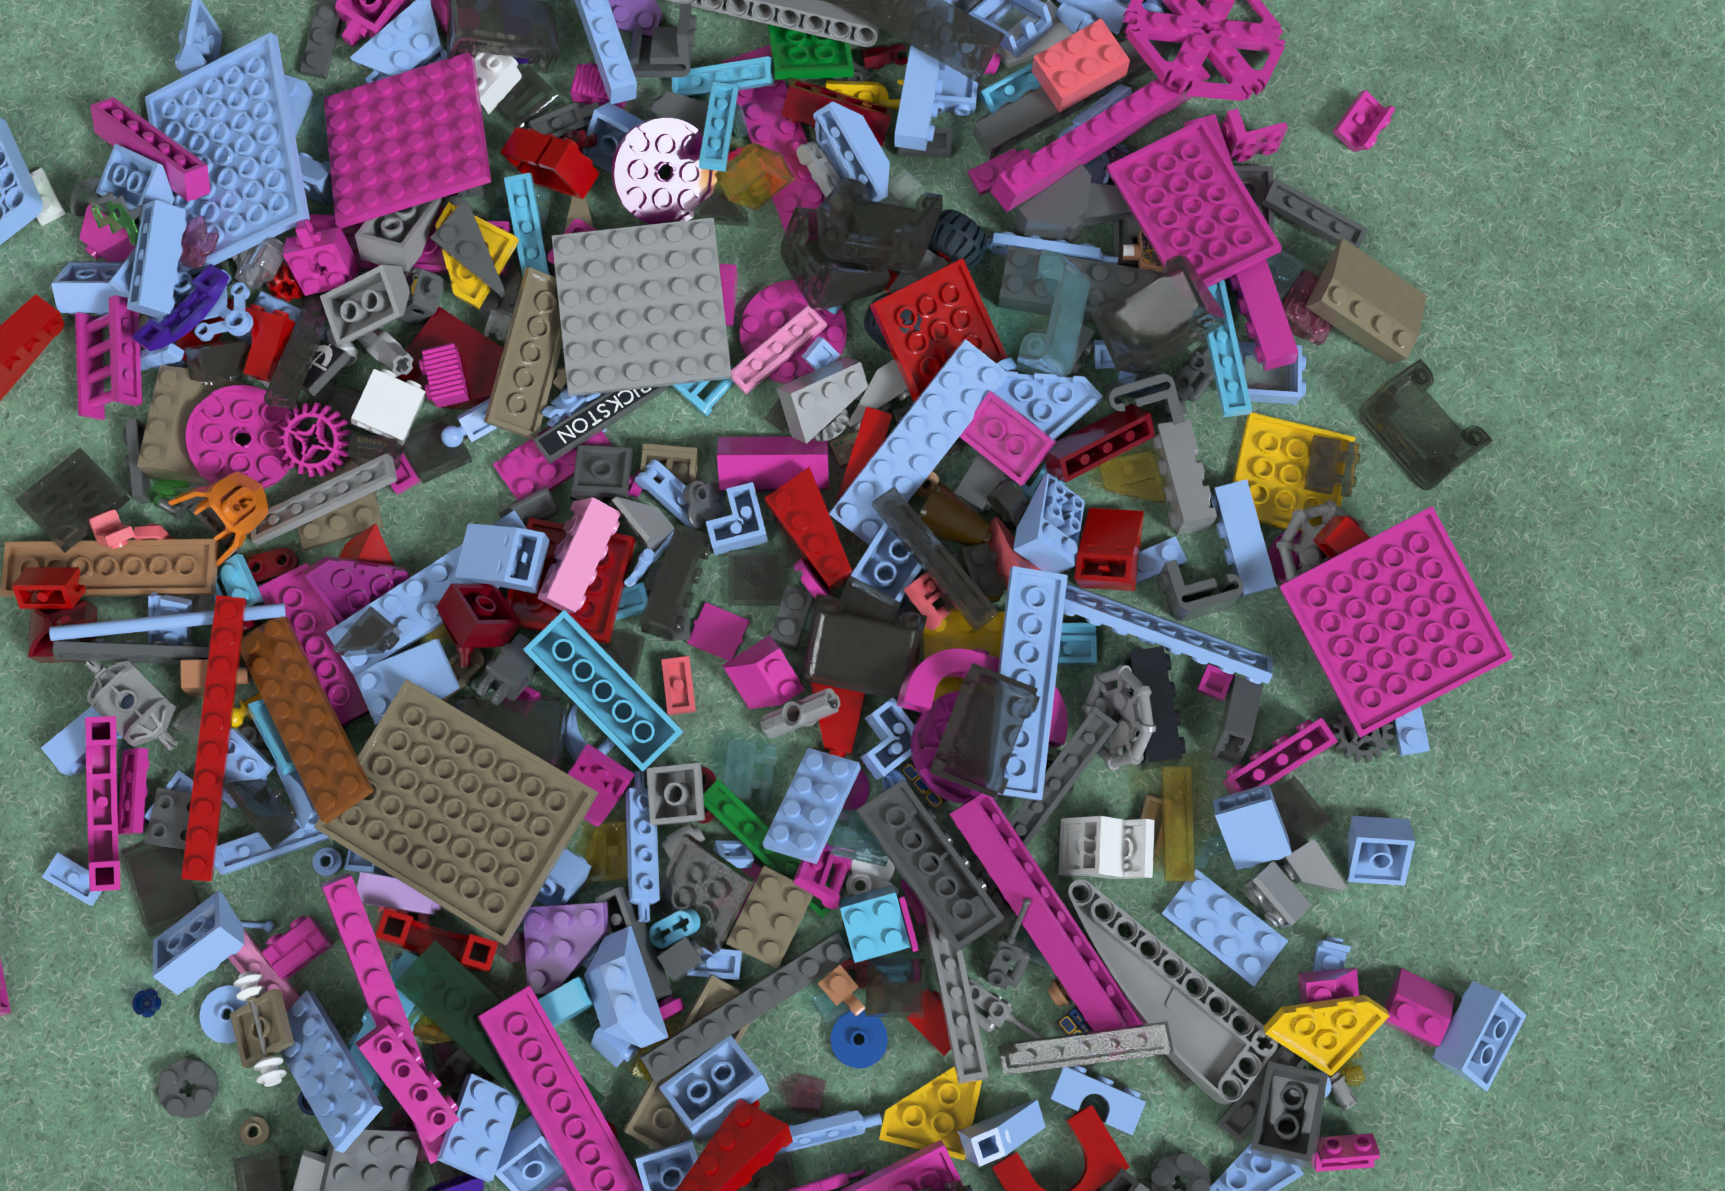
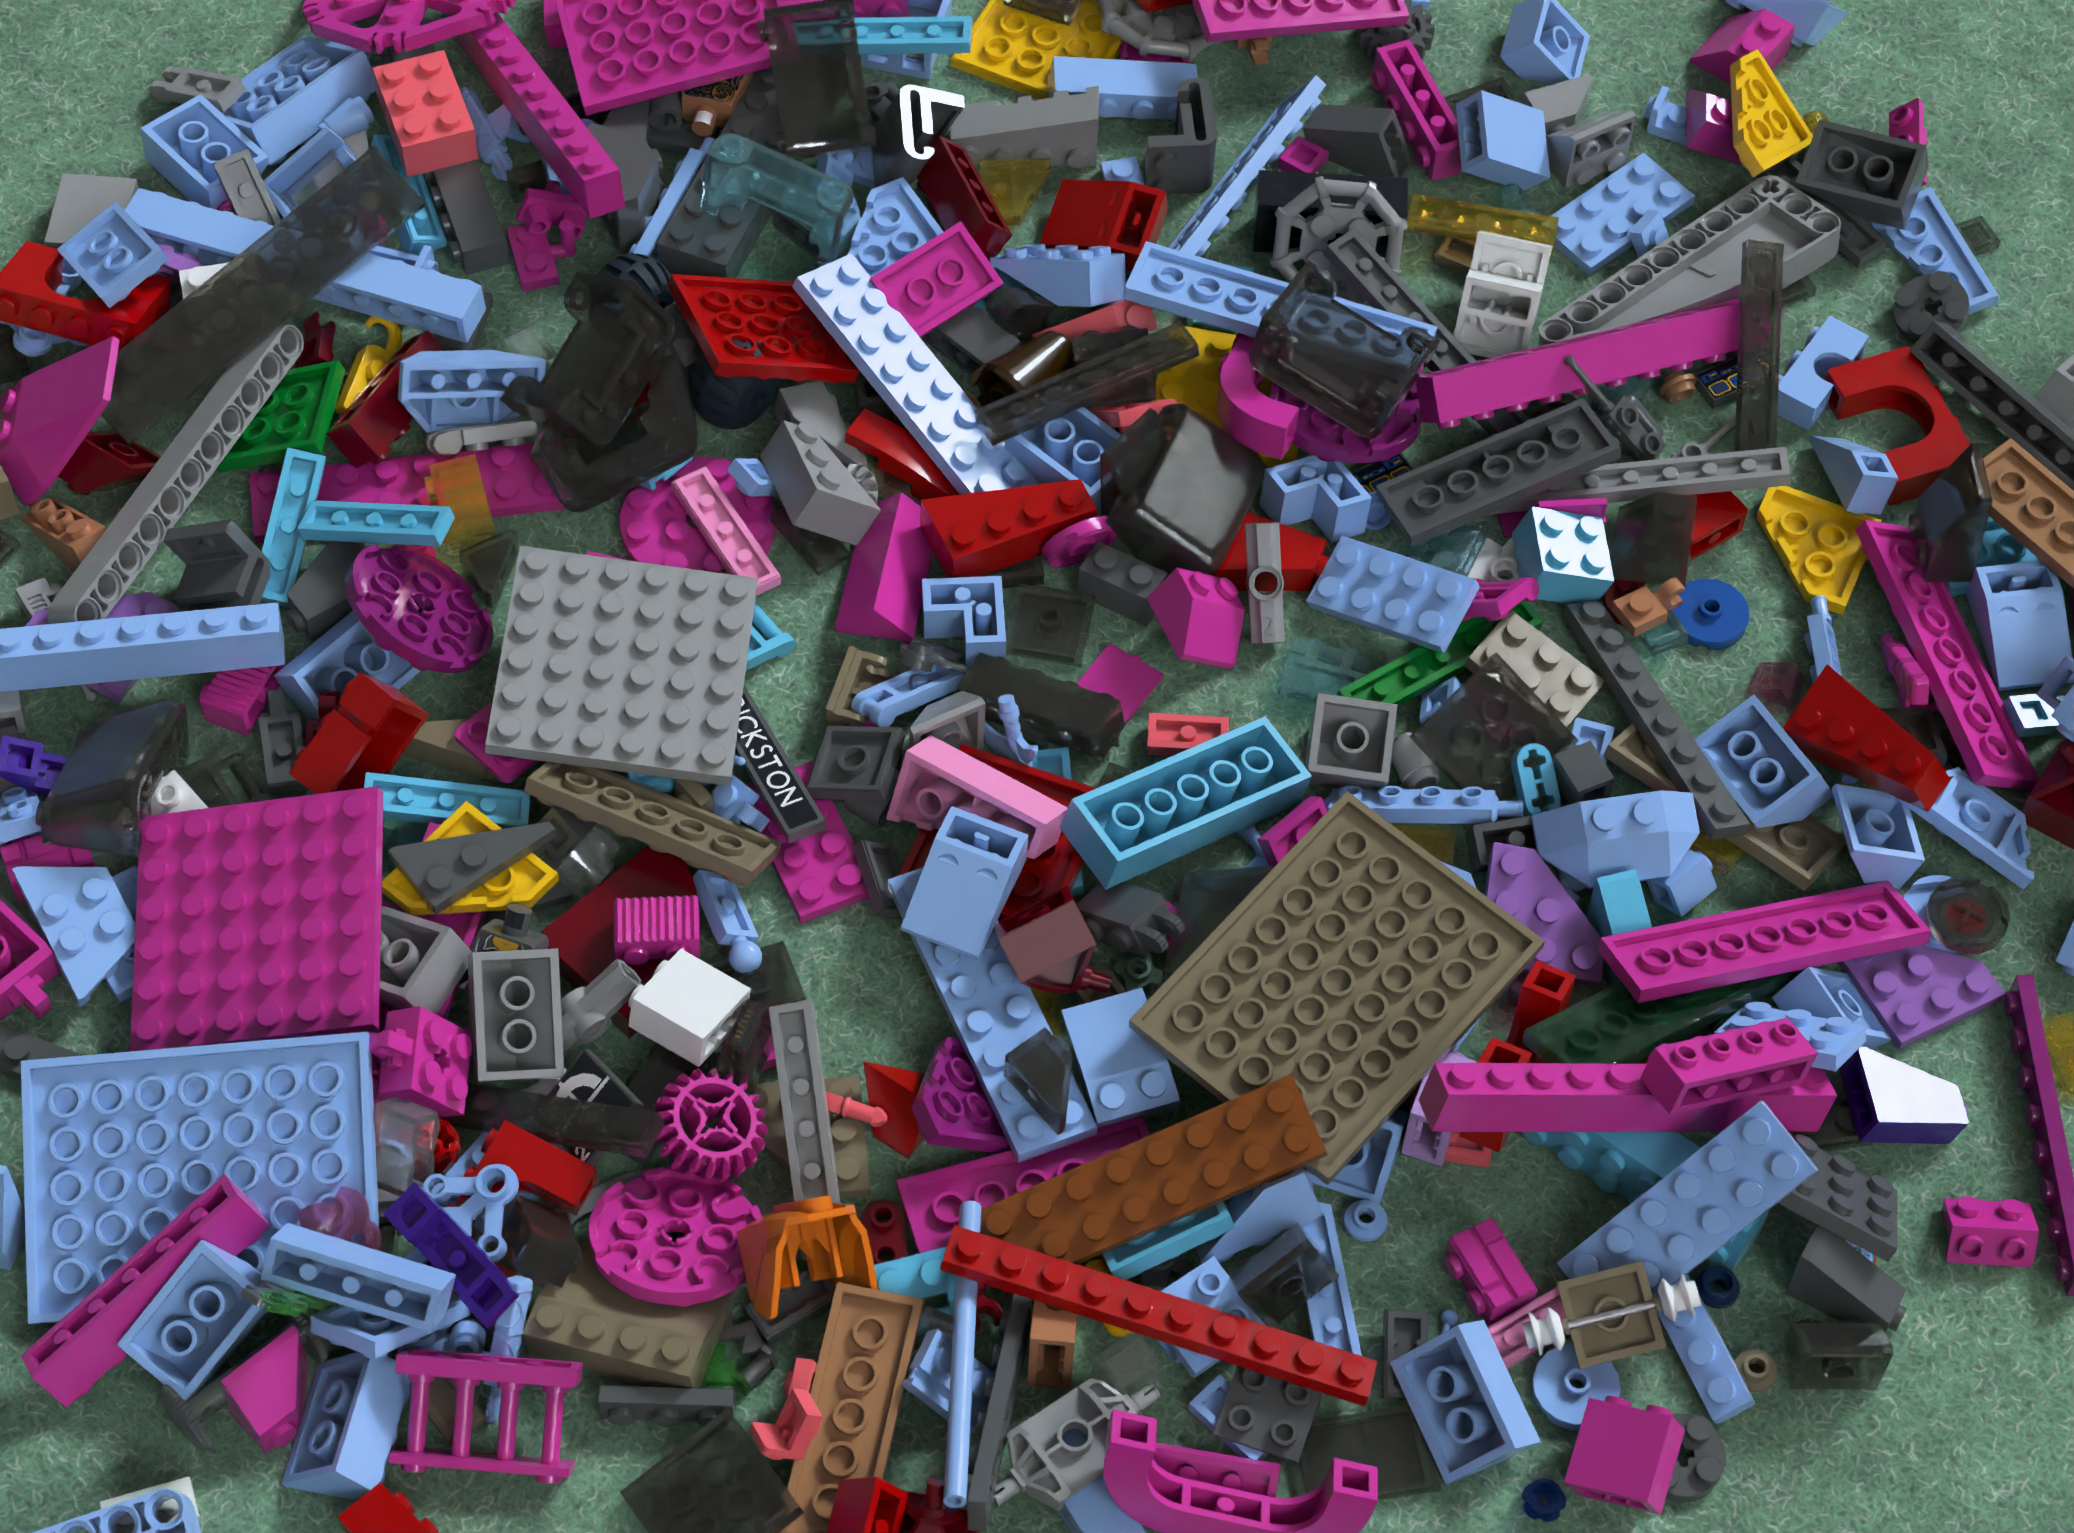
camera: 85 degrees left, 20 degrees down
none -> coral piece [826,1091,887,1127]
none -> dark grey plate [1382,1309,1429,1400]
none -> dark pink brick [1564,1396,1685,1515]
none -> light blue plate [1629,209,1669,258]
none -> light blue plate [1657,1274,1756,1424]

